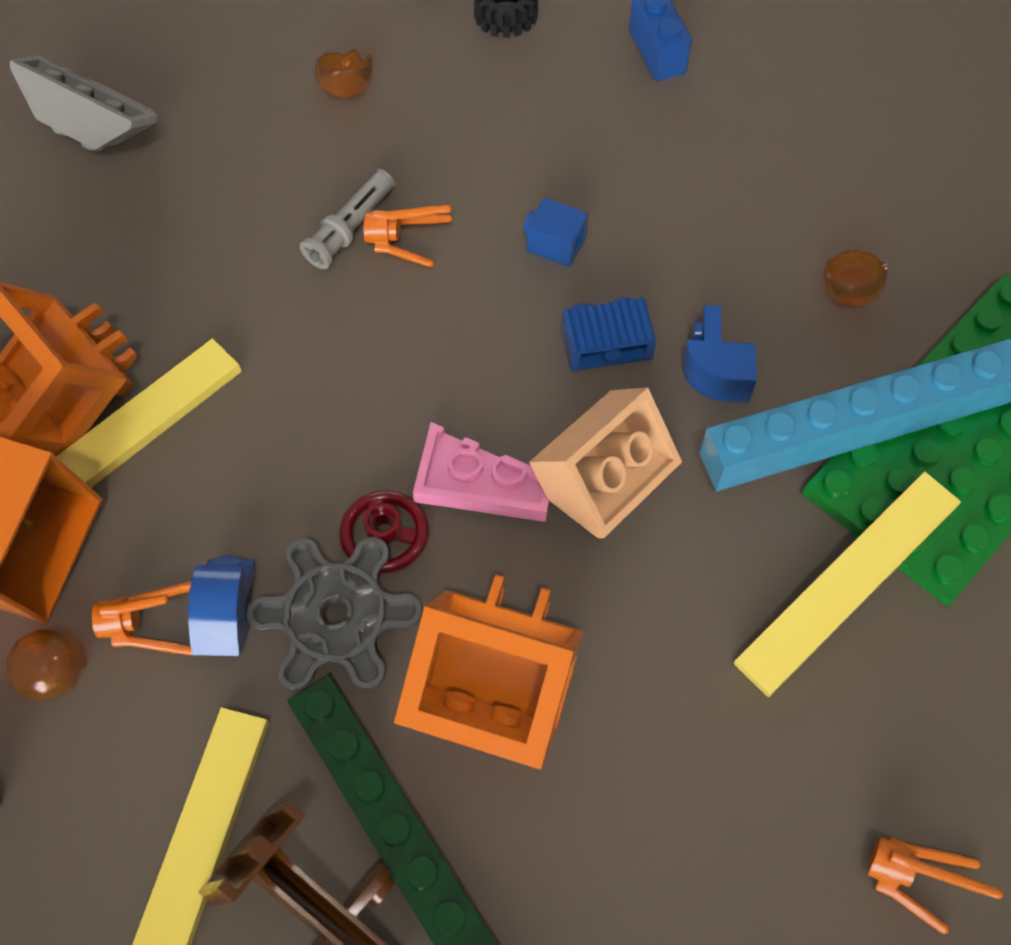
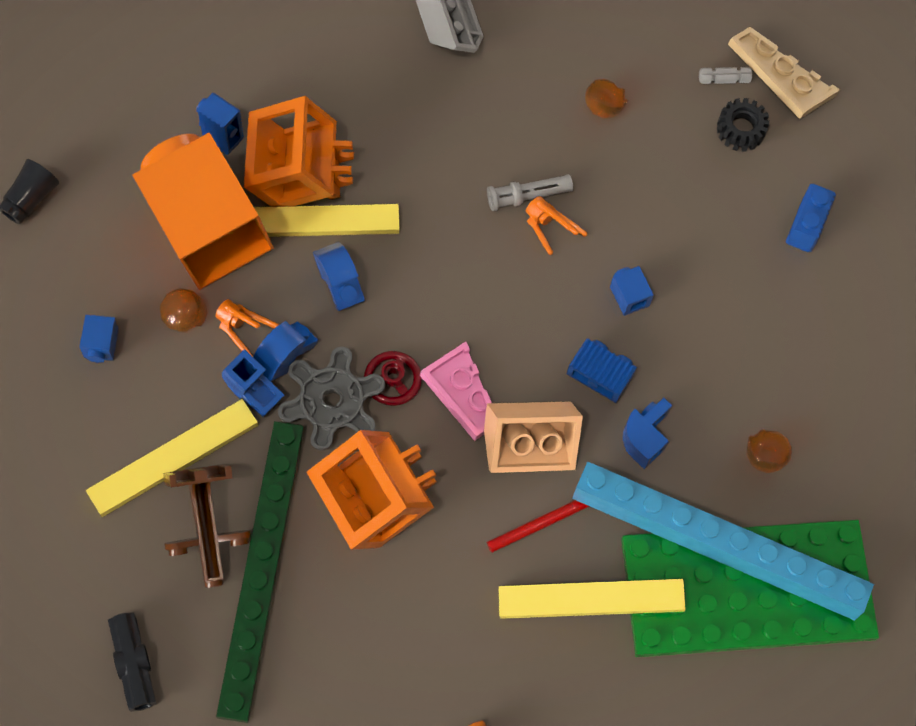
camera: 35 degrees right, 5 degrees up
none -> blue brick [222,349,284,417]
none -> blue brick [312,242,365,311]
none -> red bar [486,500,590,553]

